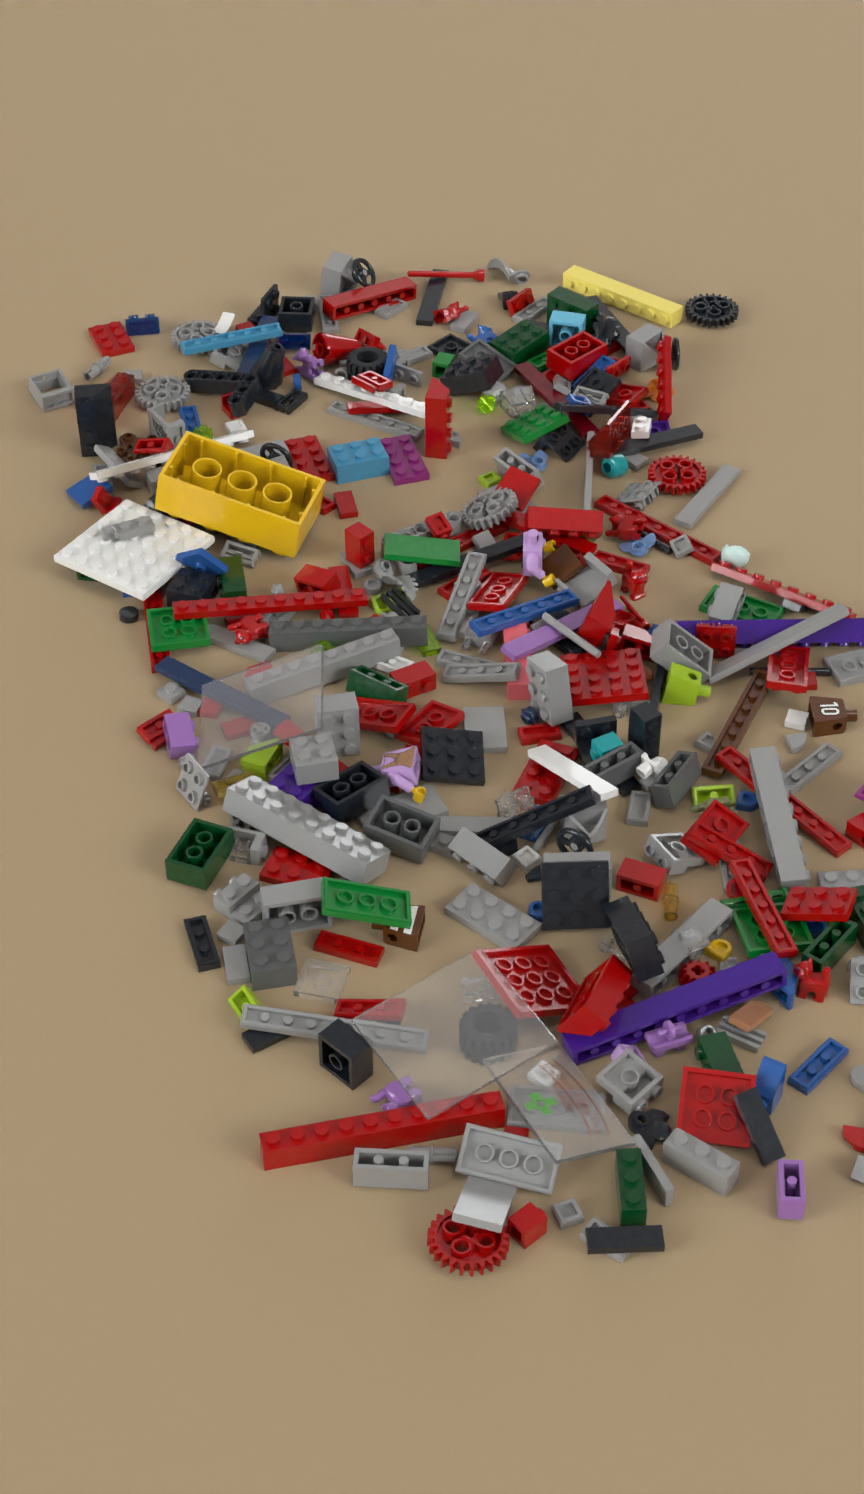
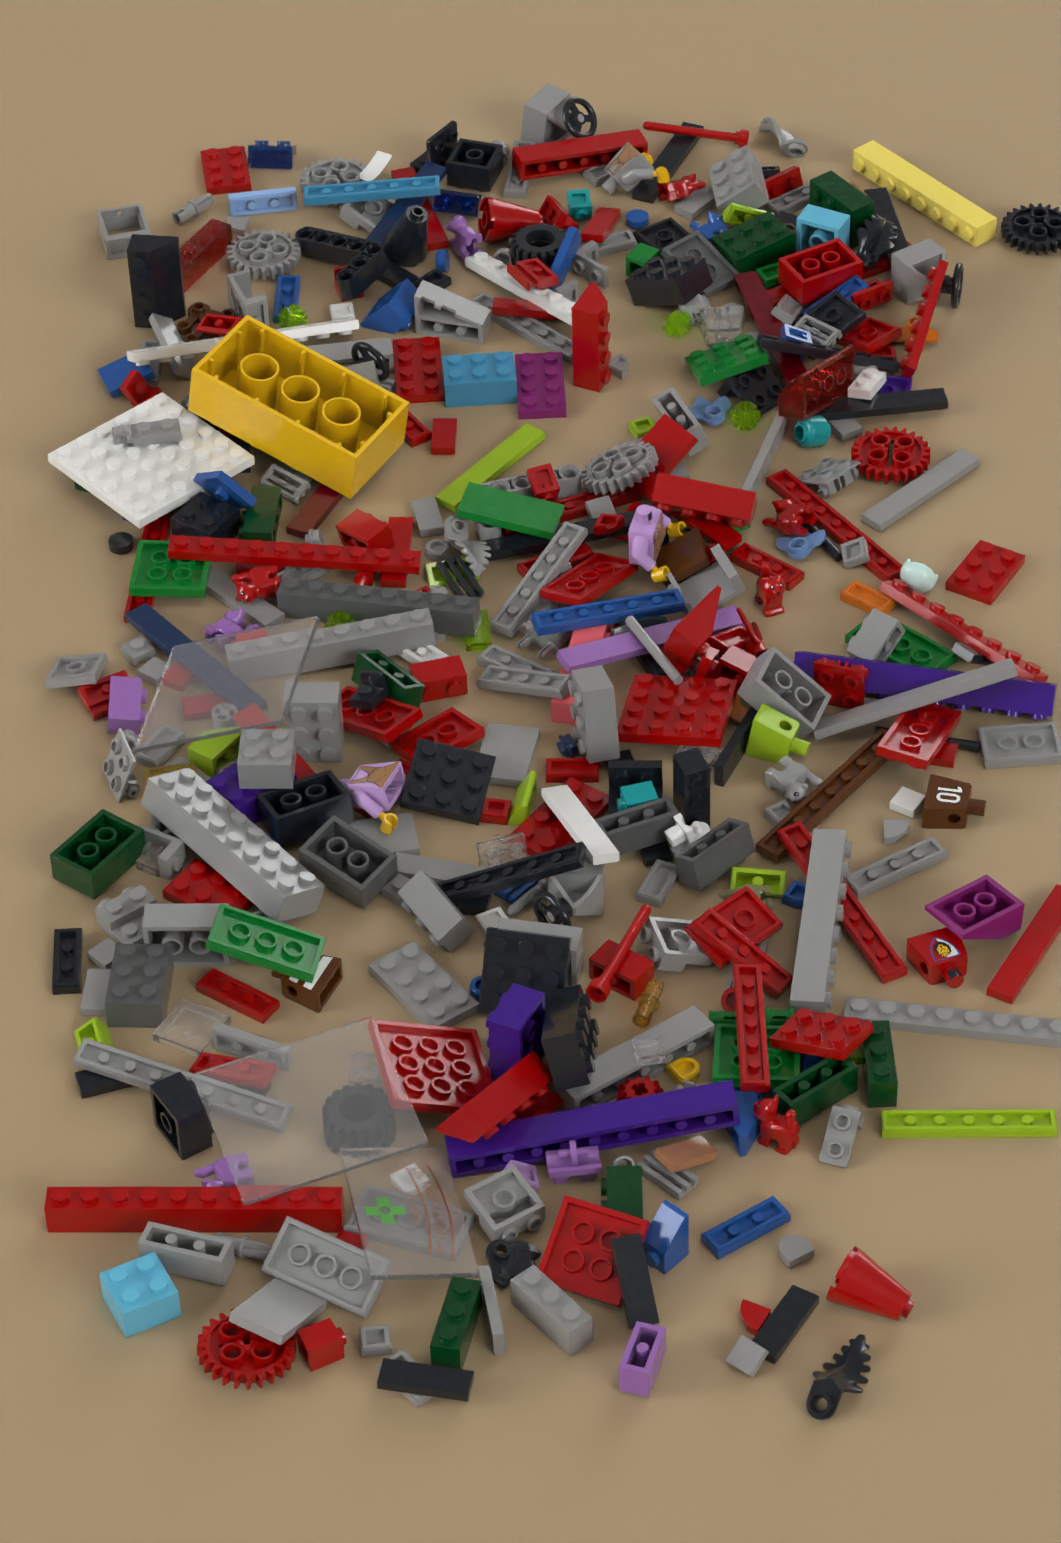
camera: 15 degrees right, 0 degrees up
red brick [344,521,375,569] -> none
none -> light grey tile [45,653,108,689]
none -> medium azure brick [99,1252,181,1338]
none -> medium lavender animal [204,608,260,656]
none -> light grey tile [211,1022,293,1073]
none -> light blue tile [228,187,298,217]
none -> dark red tile [286,484,343,539]
none -> black bracket [349,669,389,711]
none -> blue slope [360,278,417,334]
none -> light grey wedge [414,280,491,344]
none -> lime tile [435,423,546,512]
none -> red tile [480,798,512,825]
none -> dark purple brick [486,983,545,1081]
none -> lime slope [507,770,537,826]
none -> teal bracket [567,189,592,220]
none -> red tile [581,207,621,243]
none -> red piece [586,904,652,1003]
none -> red tile [593,513,626,535]
none -> light grey torso [601,142,670,195]
none -> blue tile [626,209,649,229]
none -> light grey brick [708,145,769,213]
none -> lime slope [722,203,774,226]
none -> clear neon green gear [730,401,761,431]
none -> light grey animal [765,755,823,803]
none -> orange tile [840,580,897,614]
none -> red plate [945,540,1025,606]

